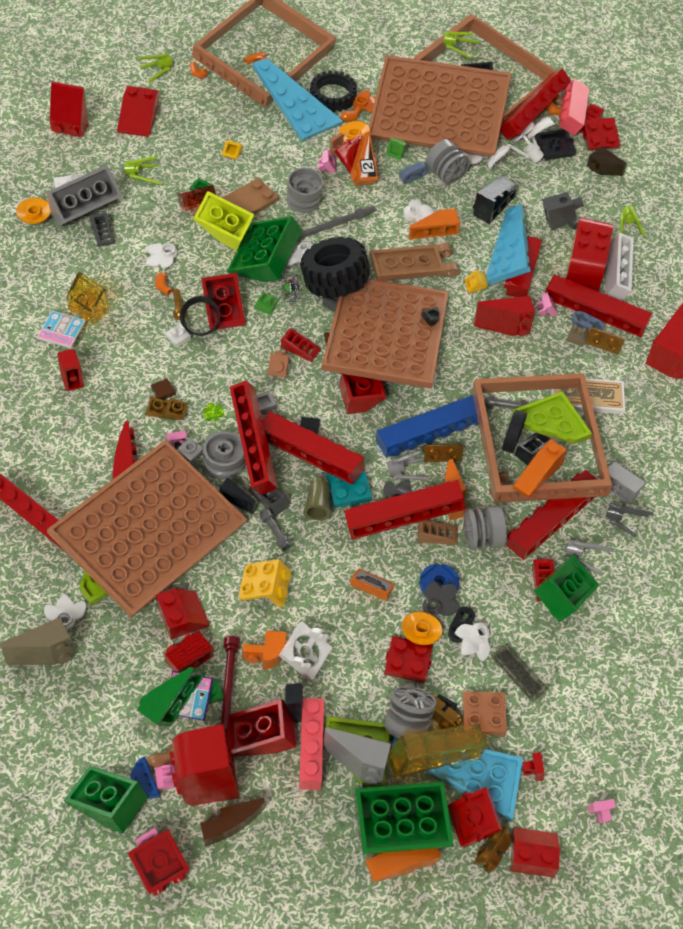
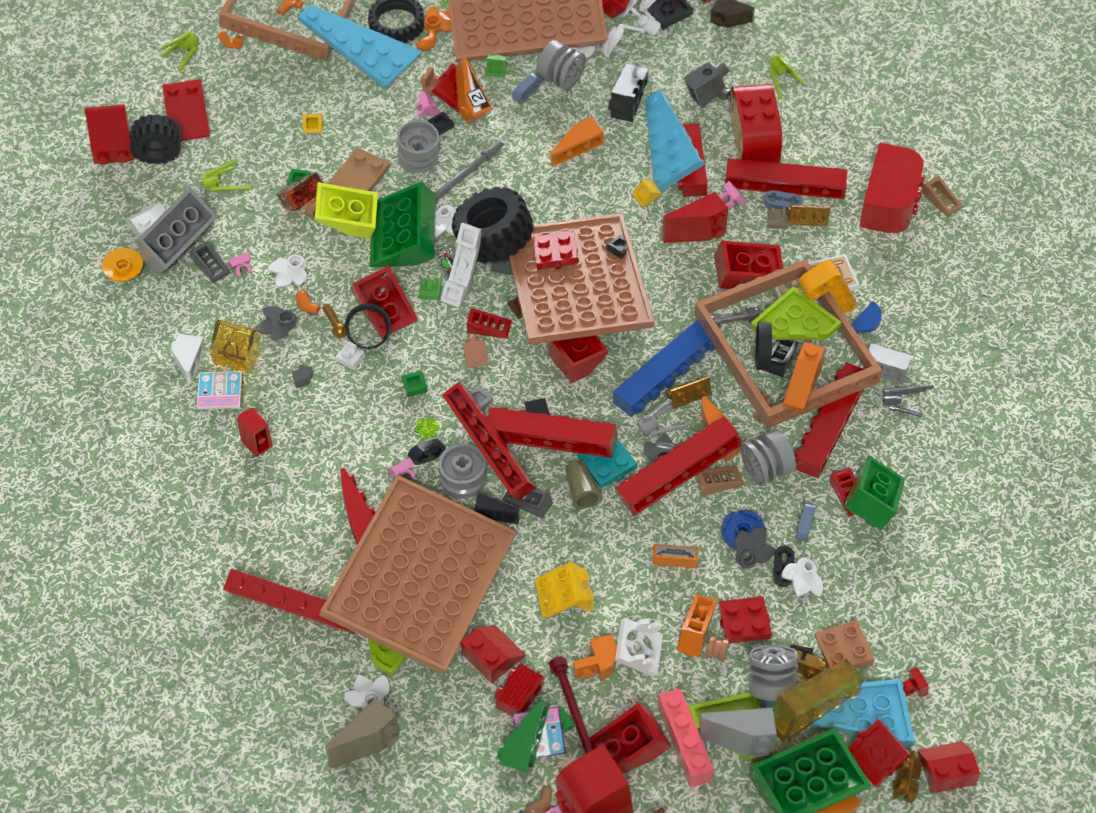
camera: 15 degrees left, 0 degrees up
pearl gold slope [145,396,188,420] -> none
reddish brown tile [151,378,176,400] -> none
light grey bracket [177,438,203,469] -> none
flat silver bar [259,508,292,551] -> none
black slope [285,683,303,723] -> none
light orange dish [338,121,370,141] -> none
medium nougat hinge [369,243,459,281] -> none
light orange dish [401,612,442,645] -> none
white plate [403,199,434,222] -> none
clear smoke tile [491,643,549,703] -> none
light grey plant [566,539,614,575] -> none
bright pink tile [587,799,616,823] -> none
white brick [605,232,634,301] -> none
none -> black tyre [130,114,181,165]
none -> white slope [171,333,205,383]
none -> bright pink tile [227,252,251,277]
none -> dark grey plate [256,306,297,340]
none -> dark grey piece [292,365,313,388]
none -> green plate [401,371,428,397]
none -> black beam [407,438,446,465]
none -> black tile [427,111,455,135]
none -> white slope [440,223,481,307]
none -> plate [533,230,578,270]
none -> orange slope [677,594,717,658]
none -> nougat wheel [706,635,729,662]
none -> red slope [714,240,784,289]
none -> sand blue beam [796,502,816,542]
none -> light orange beam [798,260,857,314]
none -> blue tile [851,301,882,334]

